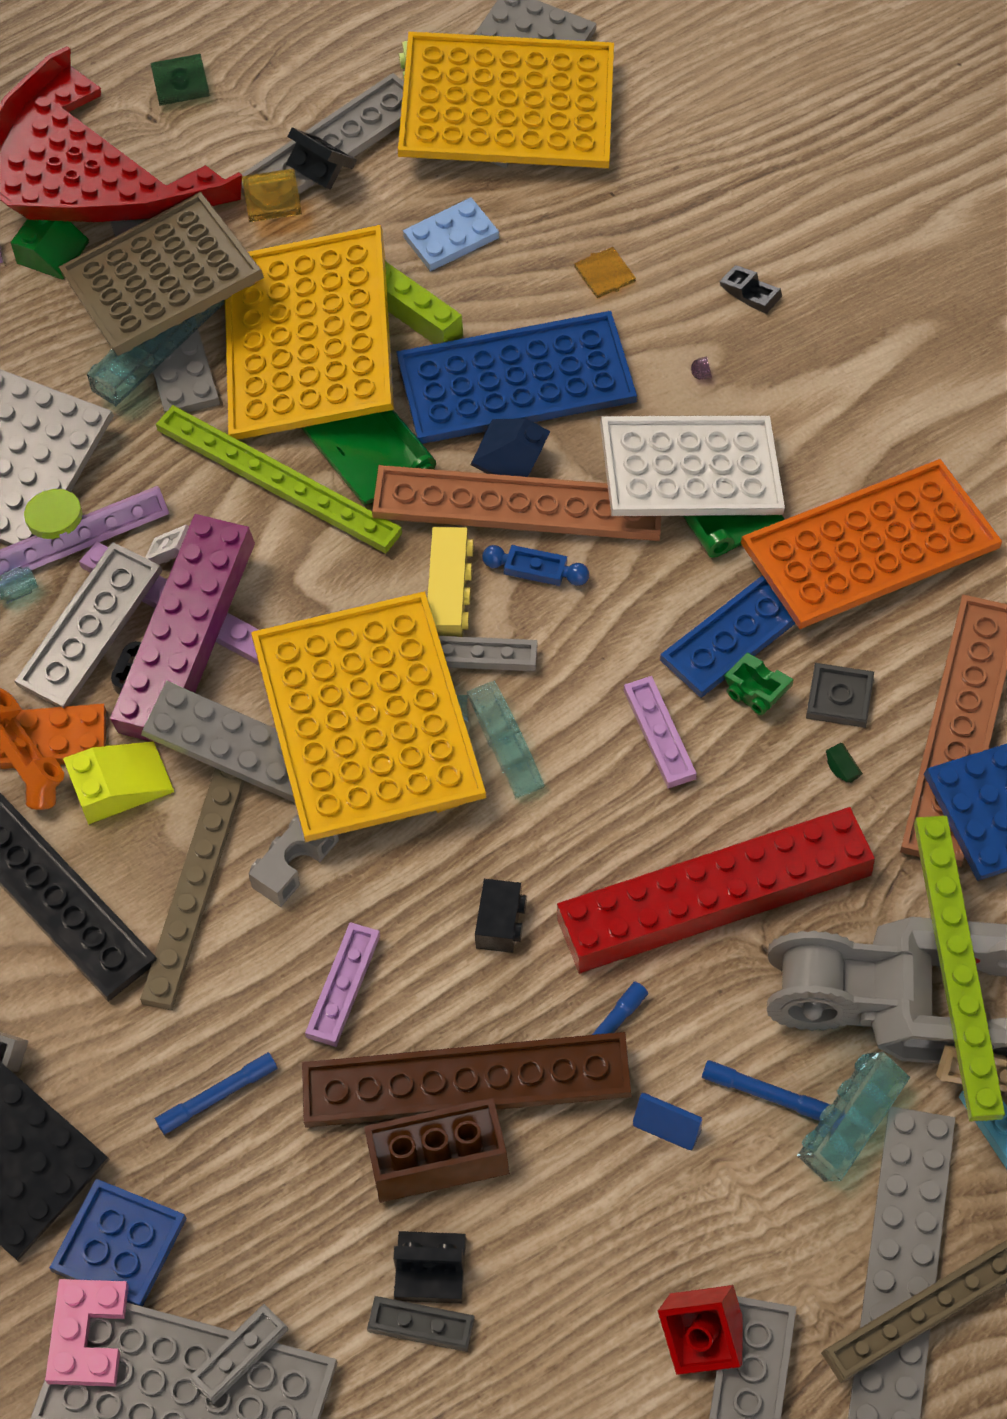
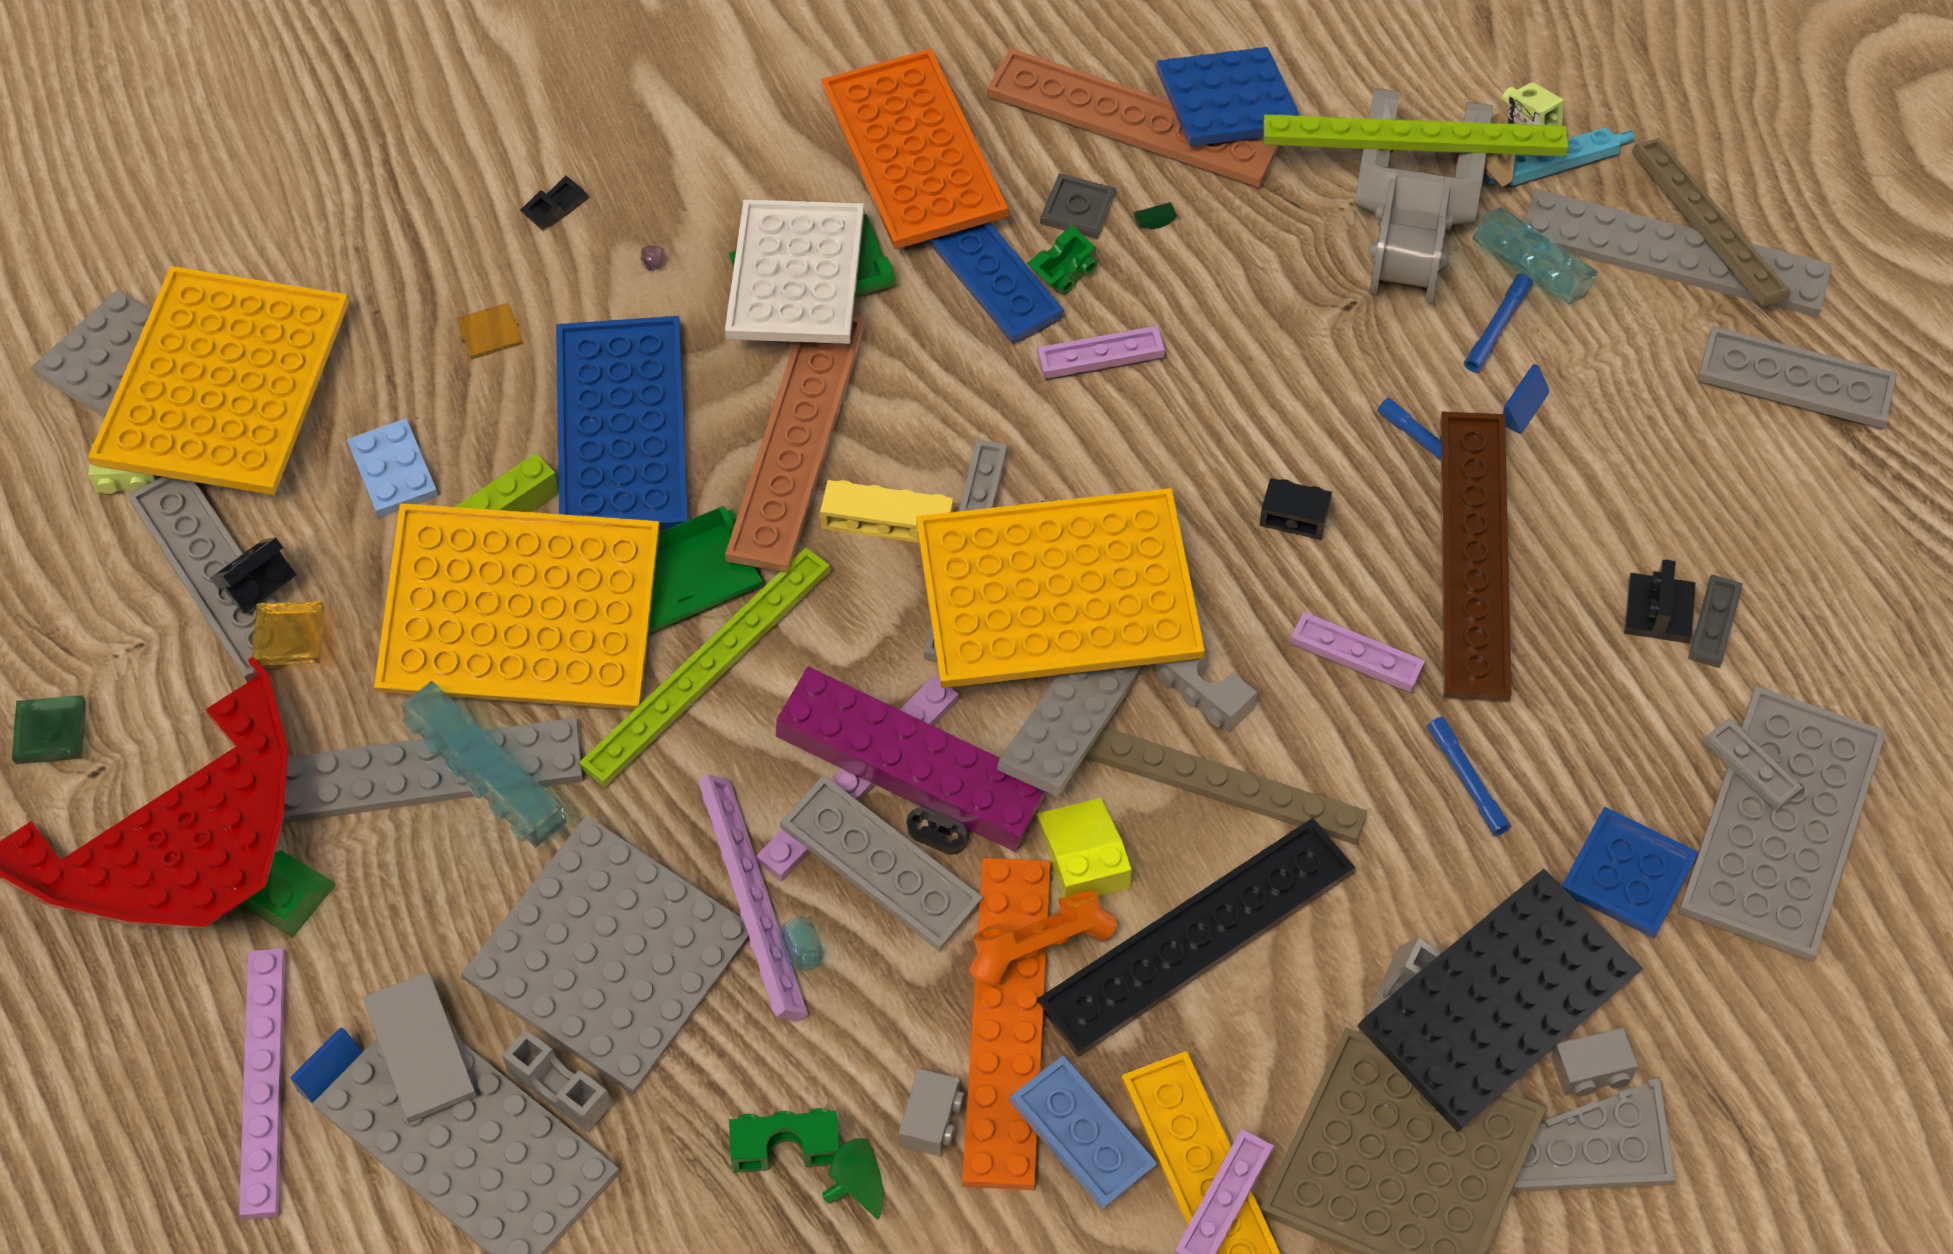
camera: 85 degrees left, 0 degrees up
lime tile [24,489,83,539] -> none
bright pink plate [45,1279,129,1387] -> none
dark tan plate [59,192,264,356] -> none
white plate [145,525,189,565] -> none
reddish brown slope [364,1098,510,1203] -> none
clear light blue slope [467,680,545,799] -> none
dark blue slope [470,418,550,477] -> none
blue plate [482,545,590,586] -> none
red brick [557,807,875,974] -> none
red slope [658,1285,743,1375] -> none

